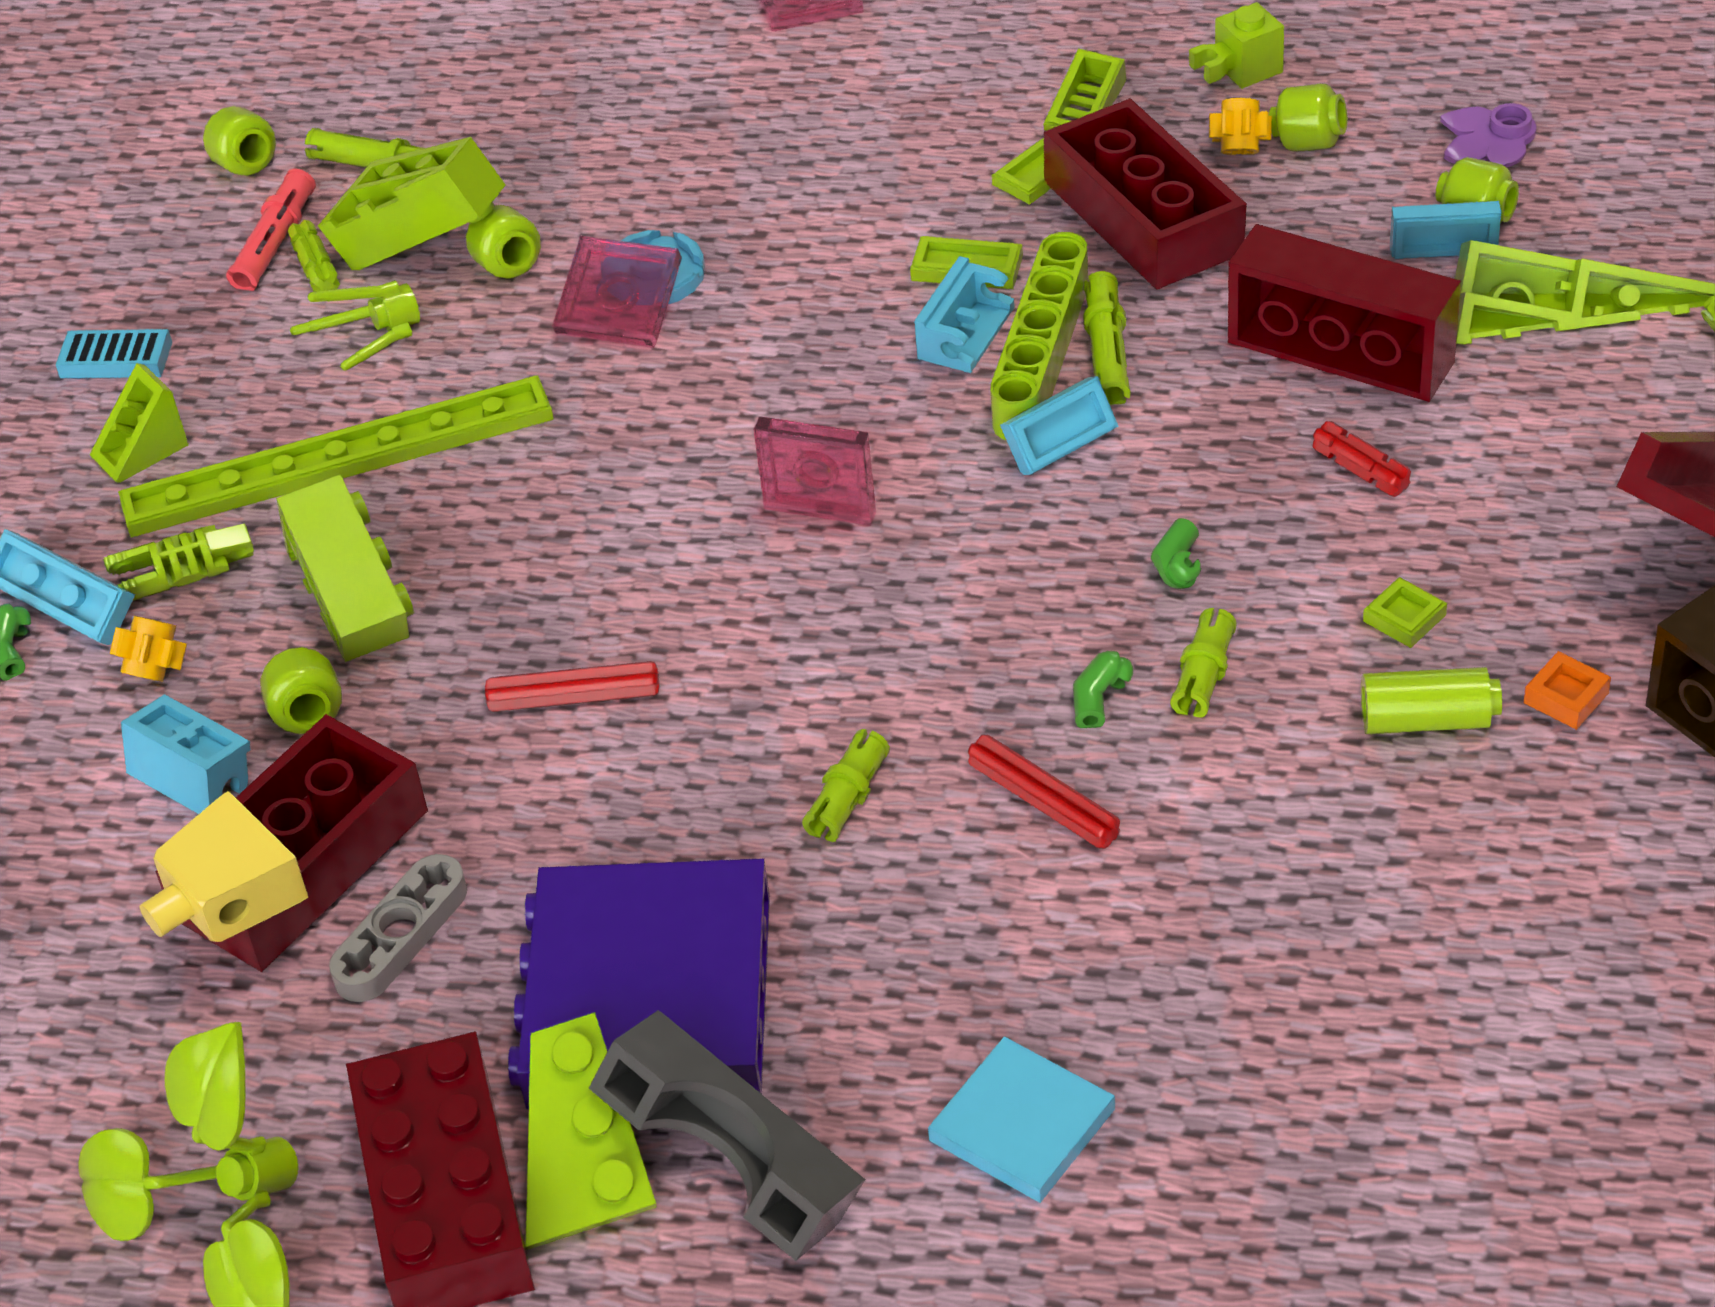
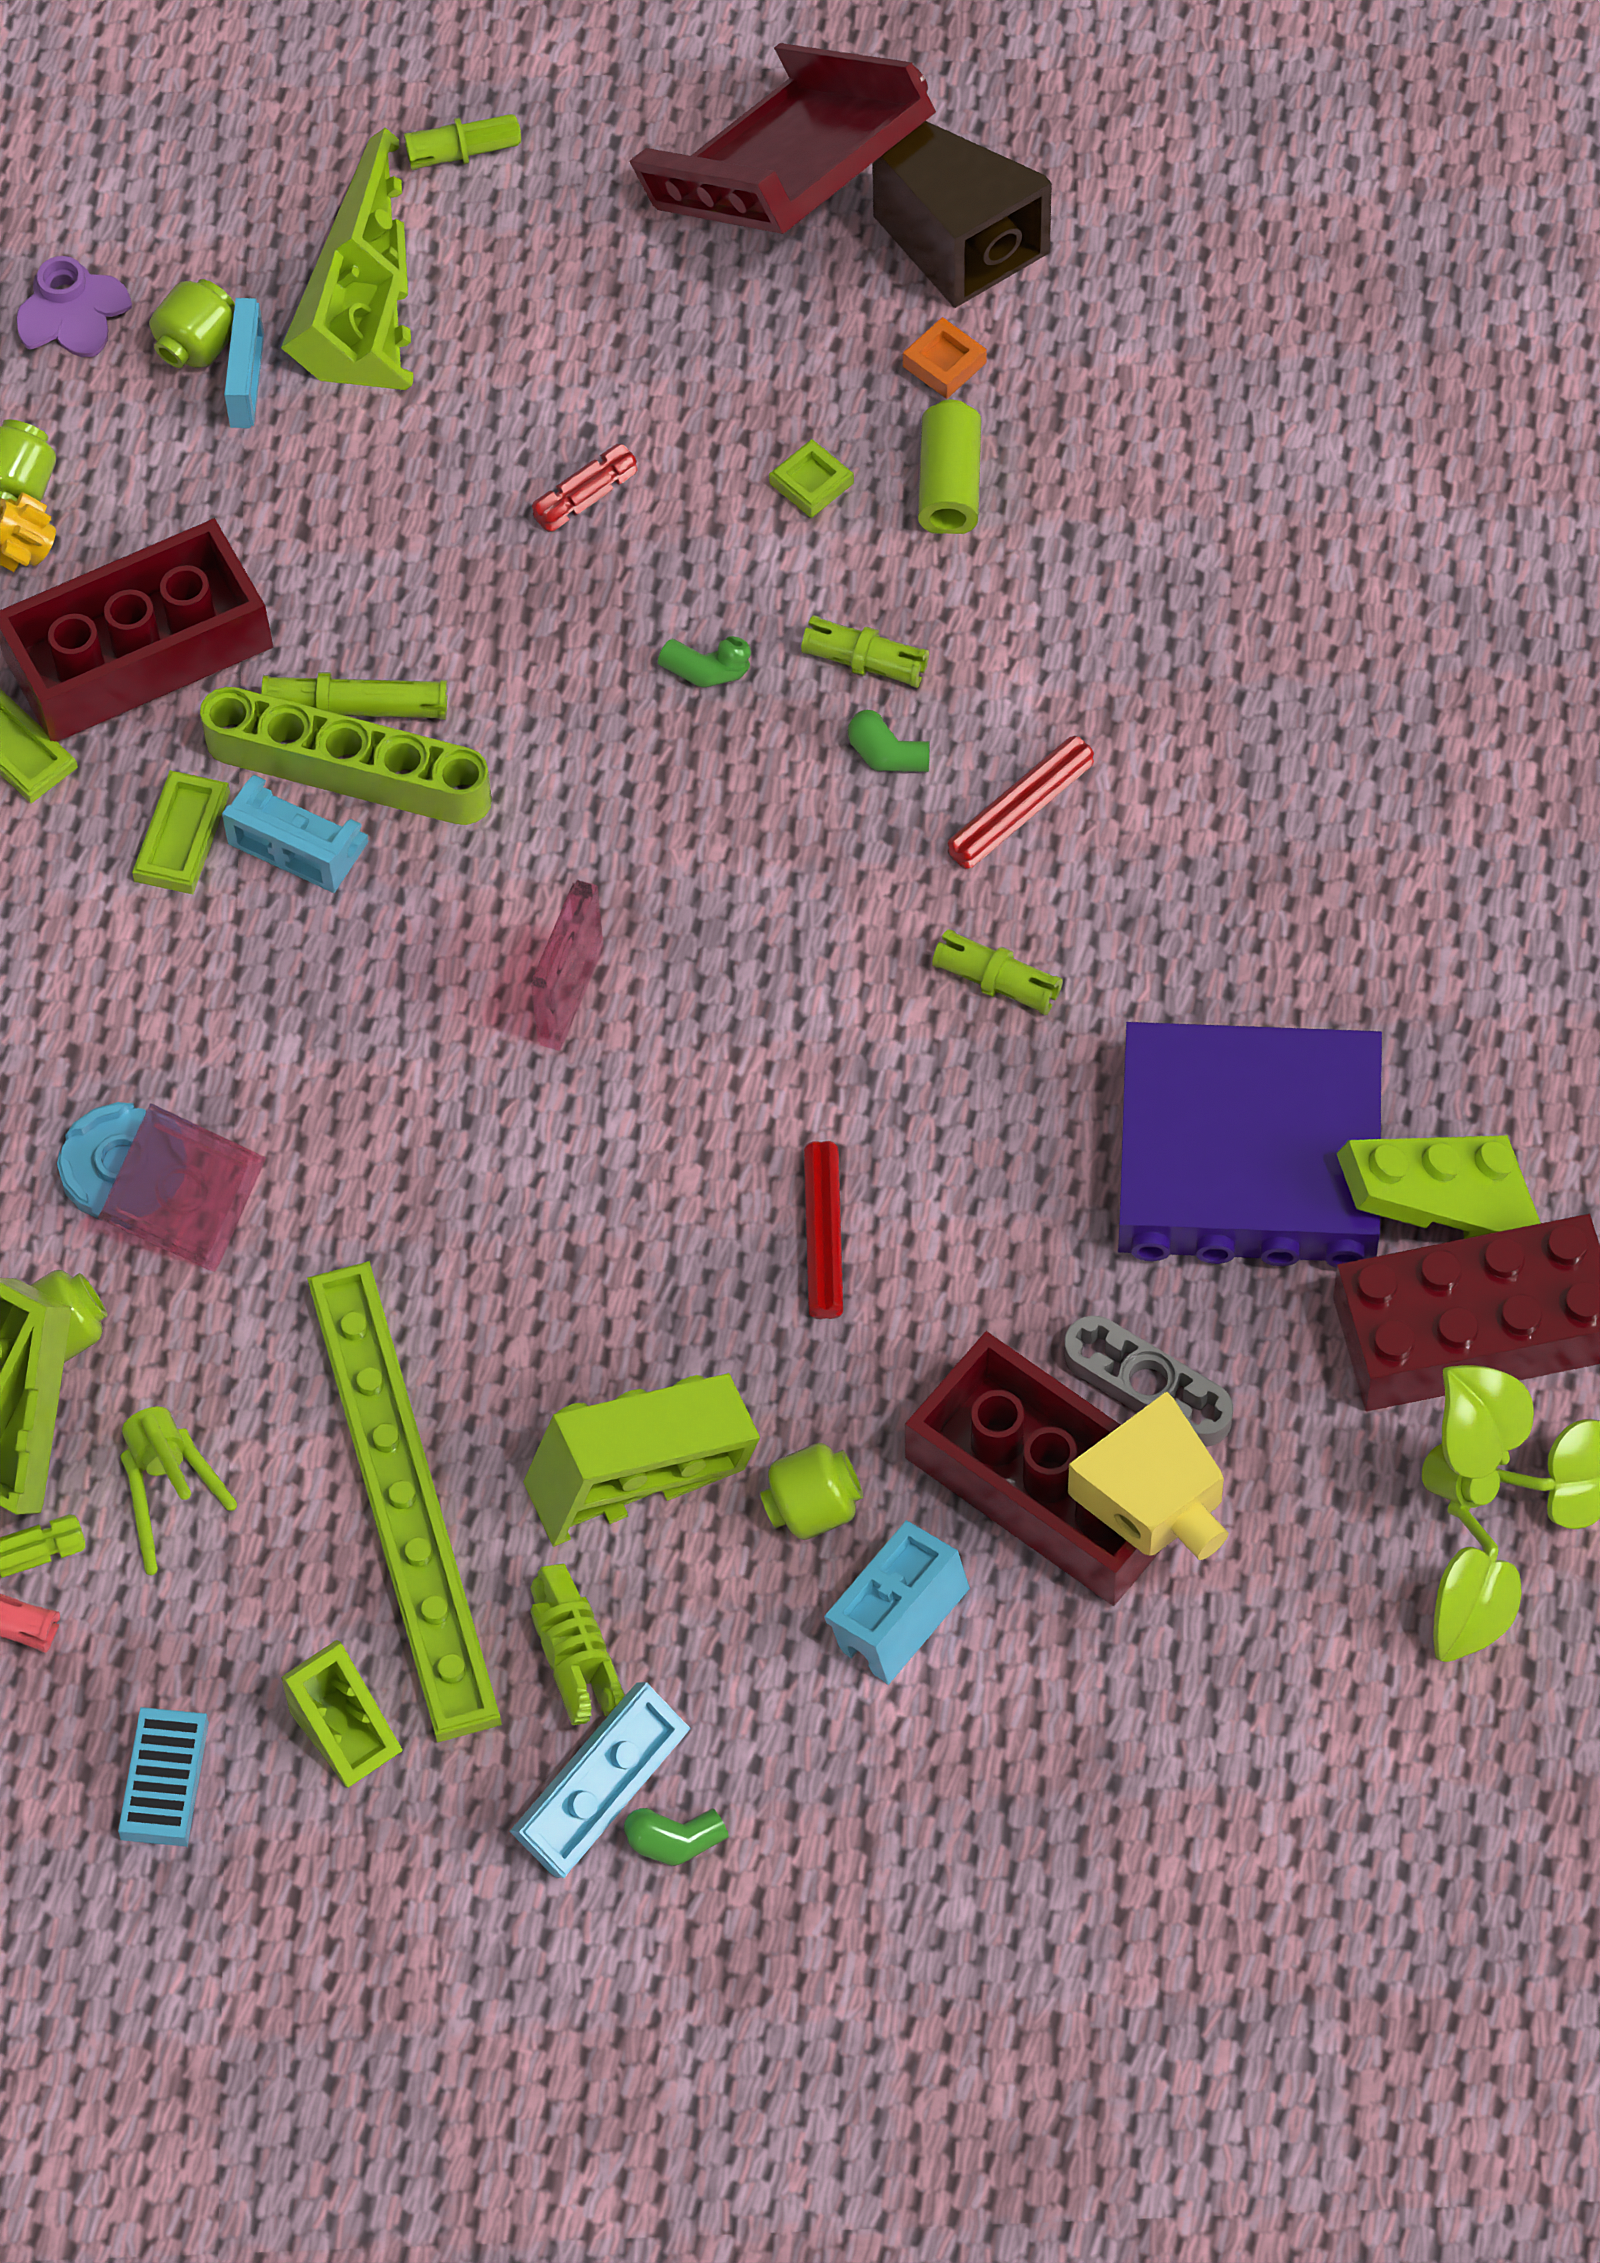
camera: 90 degrees left, 15 degrees up
yellow gear [109,616,187,682] -> none
dark grey arch [589,1010,866,1261] -> none
medium azure tile [928,1036,1115,1203] -> none
medium azure tile [1000,376,1119,475] -> none
dark red brick [1228,224,1461,402] -> none

